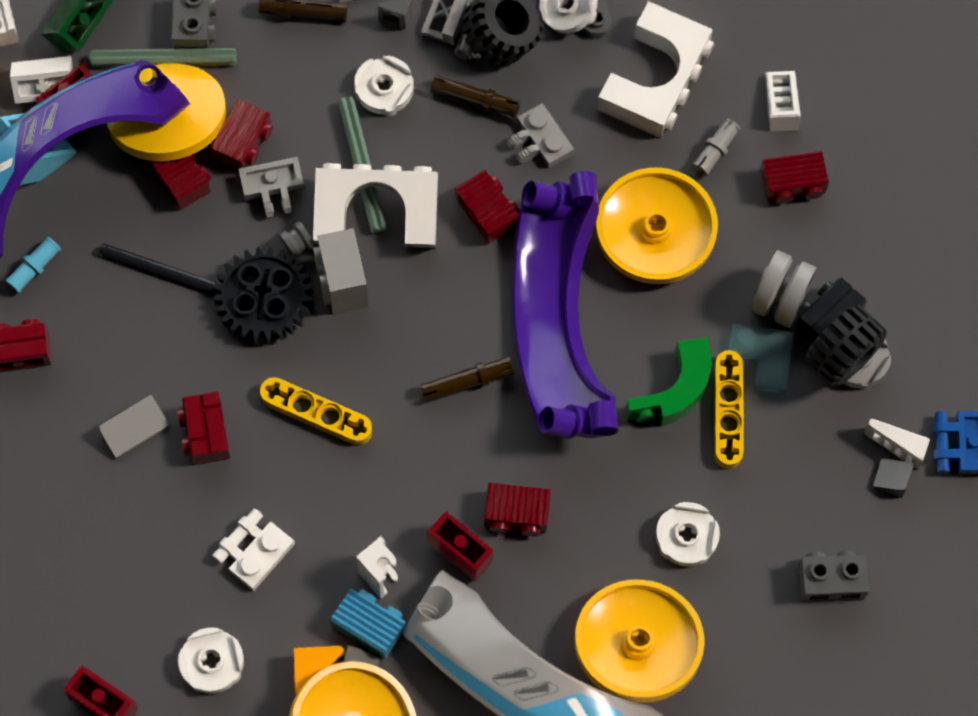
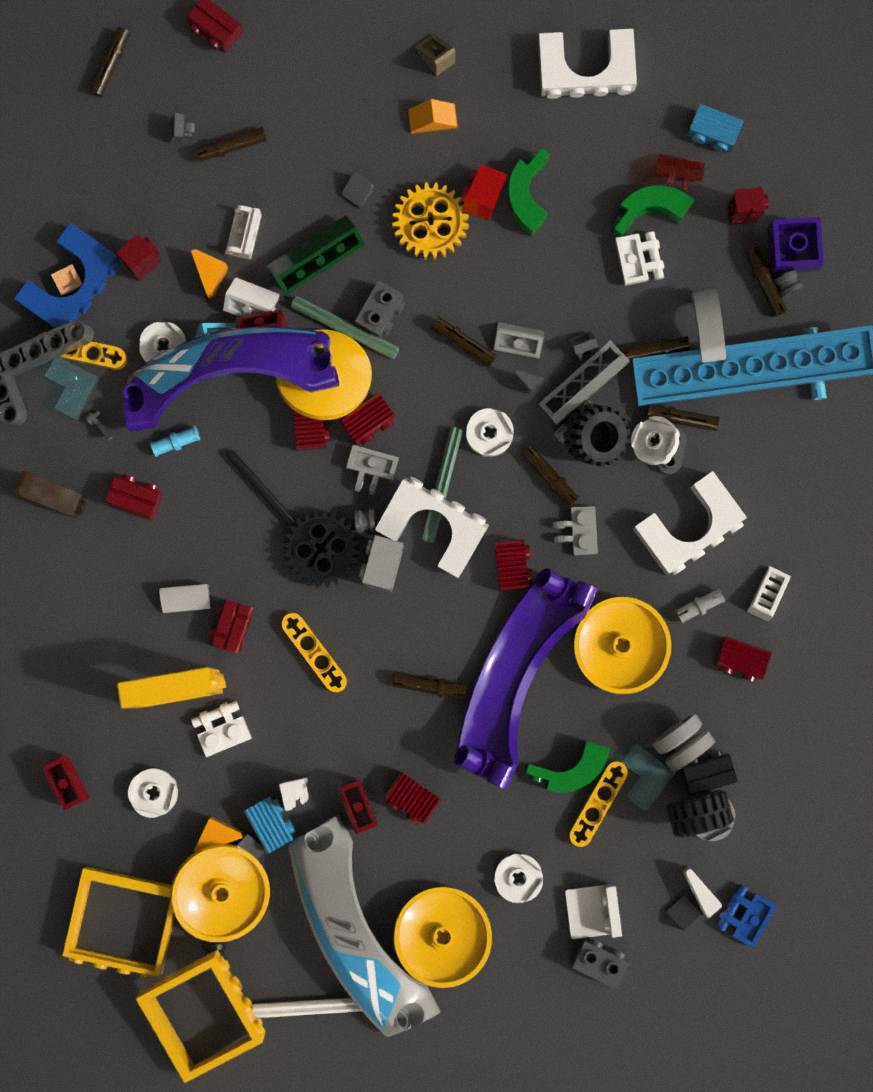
camera: 30 degrees right, 15 degrees up
none -> yellow window [118,668,226,709]
none -> white bracket [565,884,622,939]

